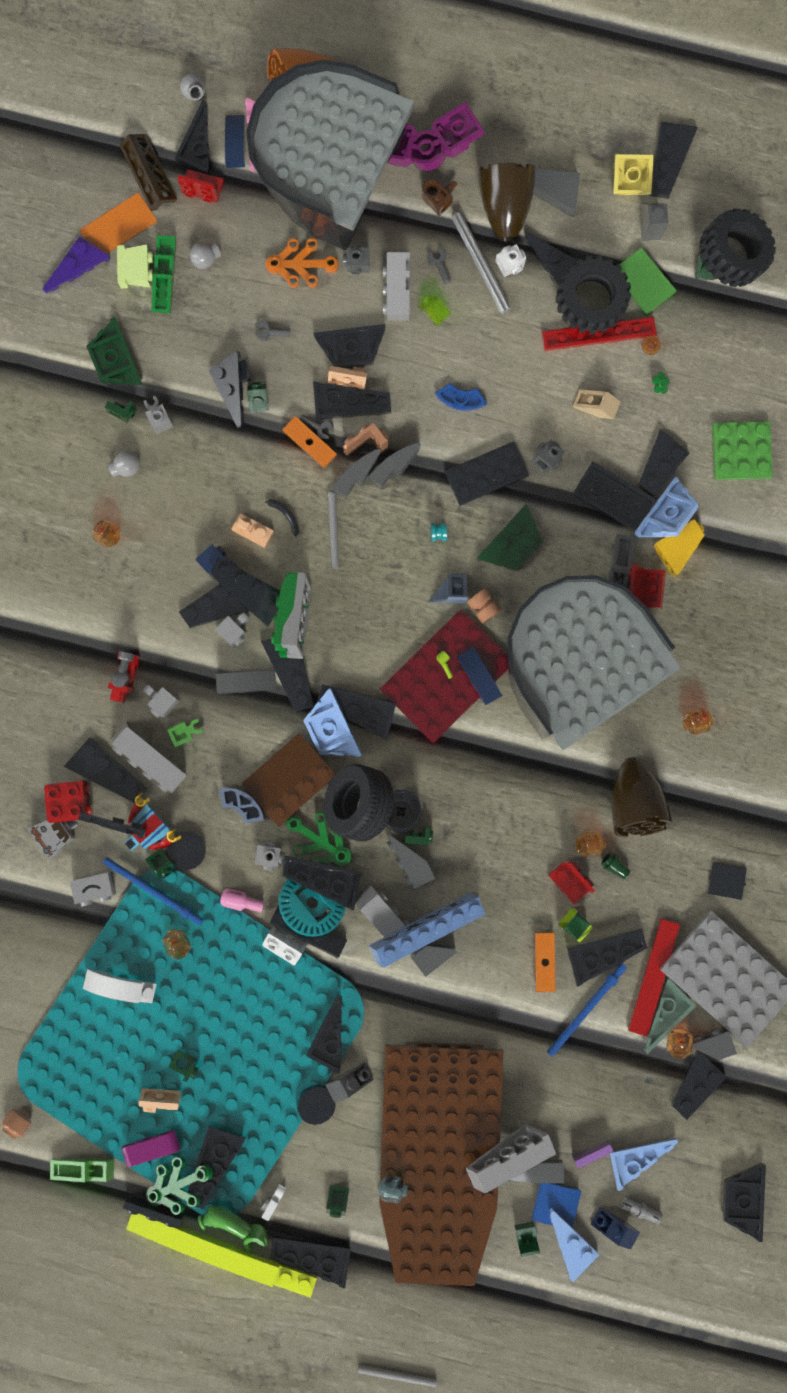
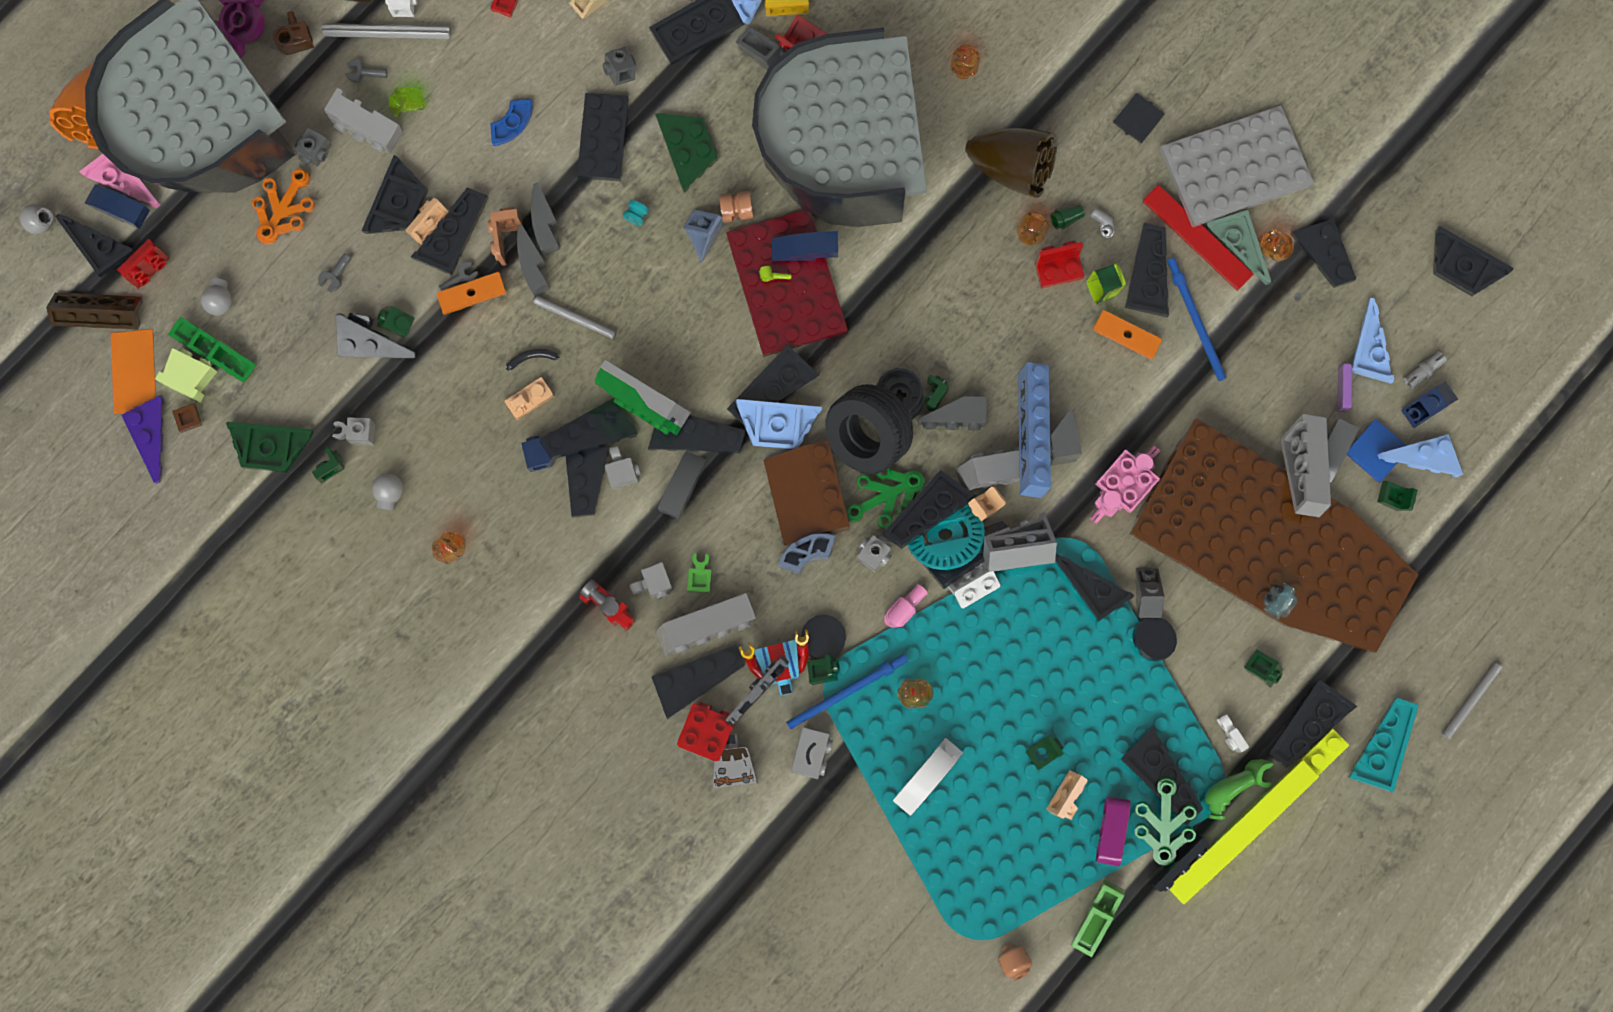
camera: 60 degrees left, 5 degrees down
dark grey slope [689,1027,737,1060] -> none
none -> reddish brown plate [172,403,202,433]
none -> light nougat bracket [968,486,1007,521]
none -> light grey wedge [983,513,1057,572]
none -> bright pink piece [1089,445,1160,524]
none -> light grey arm [1090,208,1115,238]
none -> teal wing [1348,698,1419,793]

